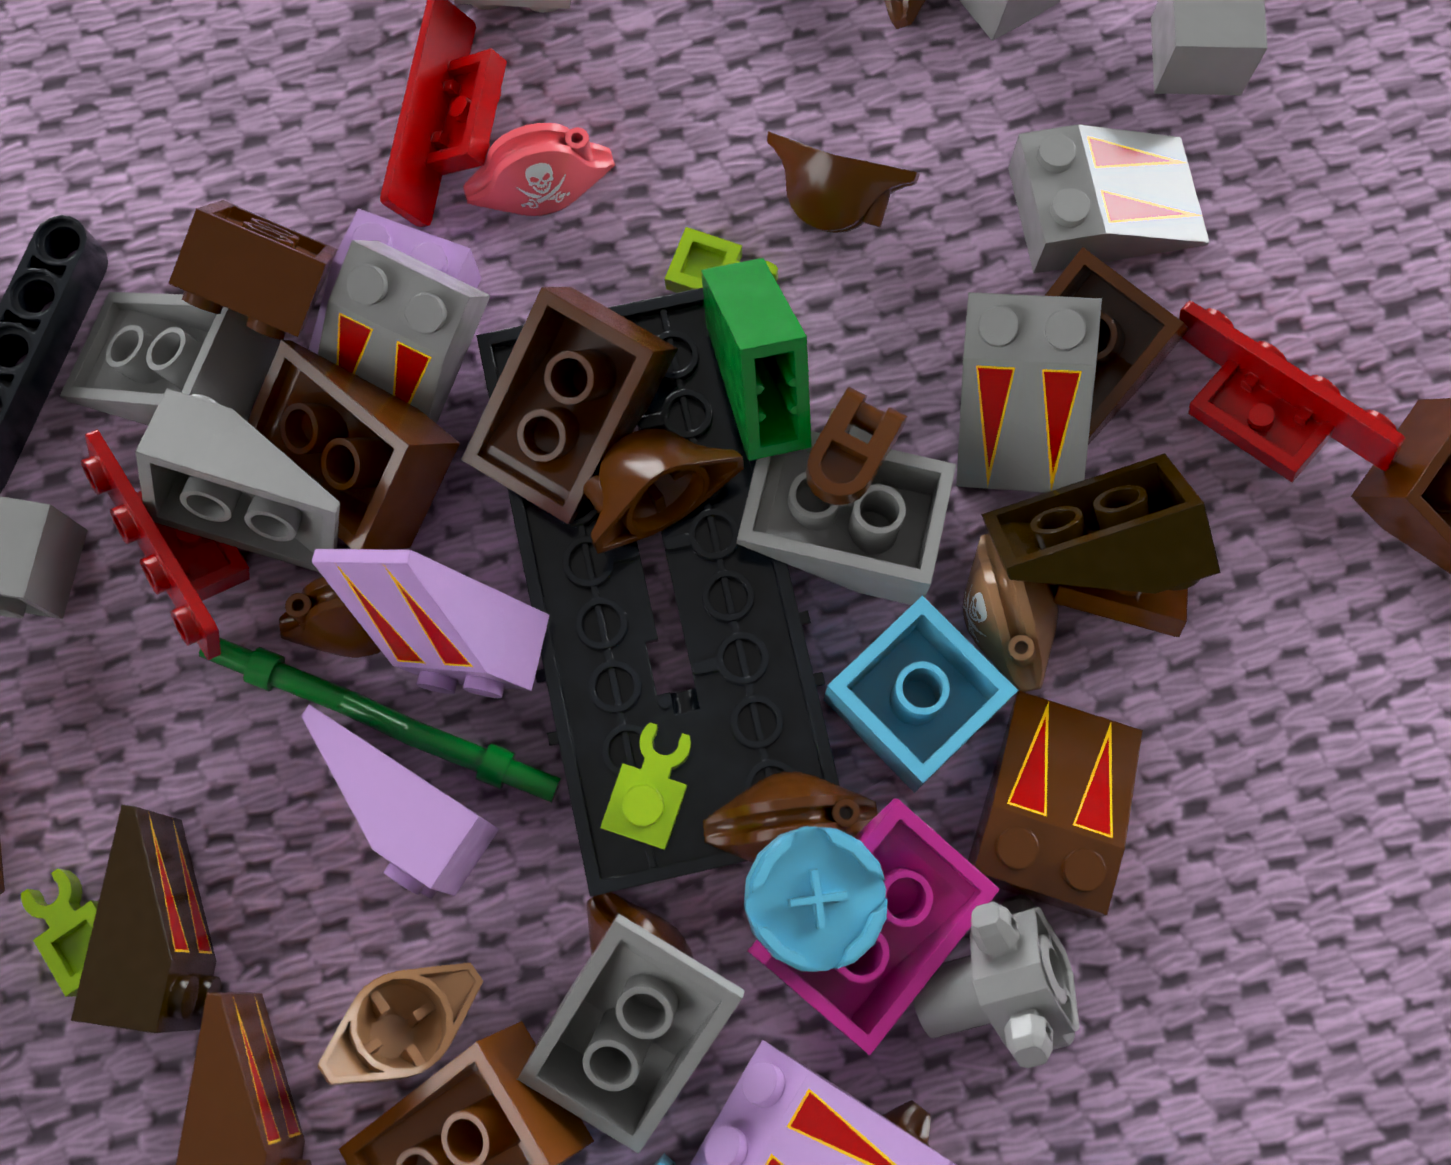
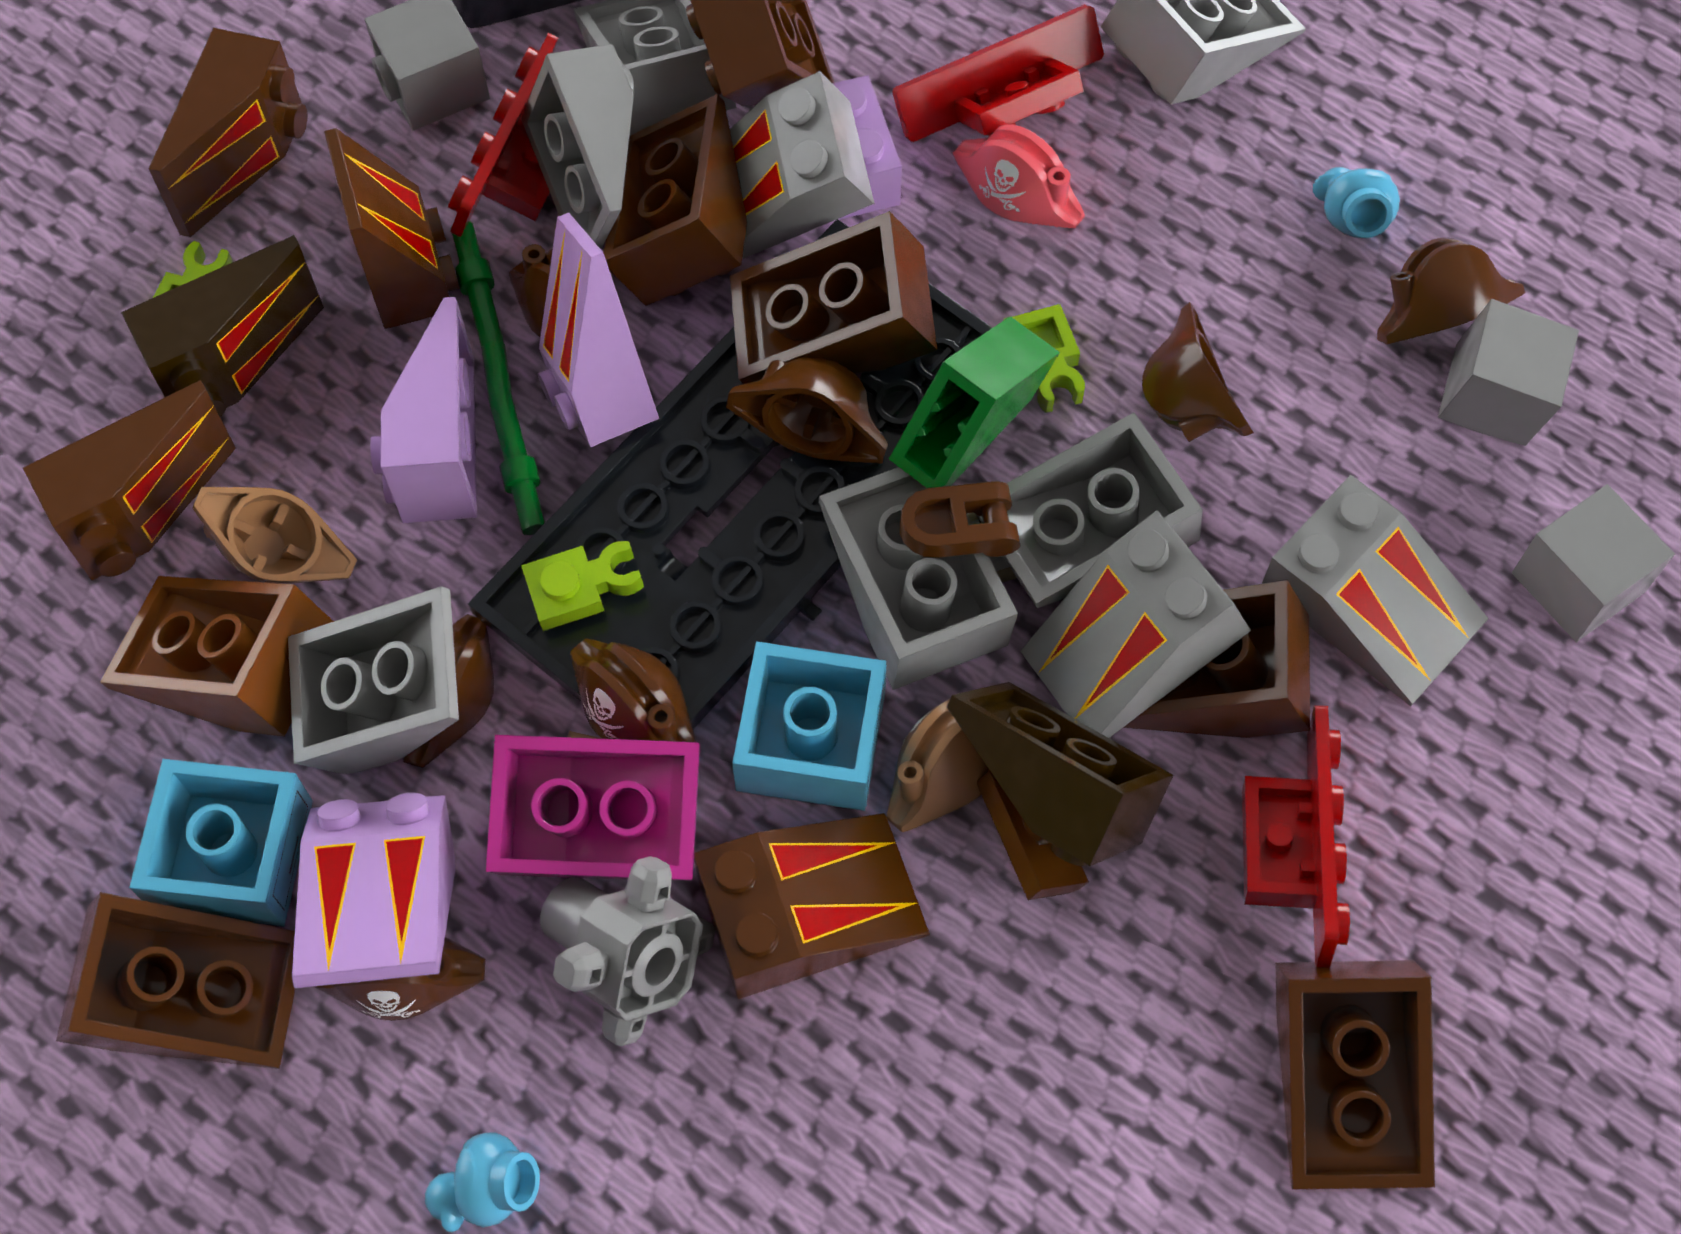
camera: 50 degrees right, 10 degrees down
medium azure tile [744,826,888,972] -> none
none -> reddish brown slope [324,128,460,329]
none -> light grey slope [976,412,1203,608]

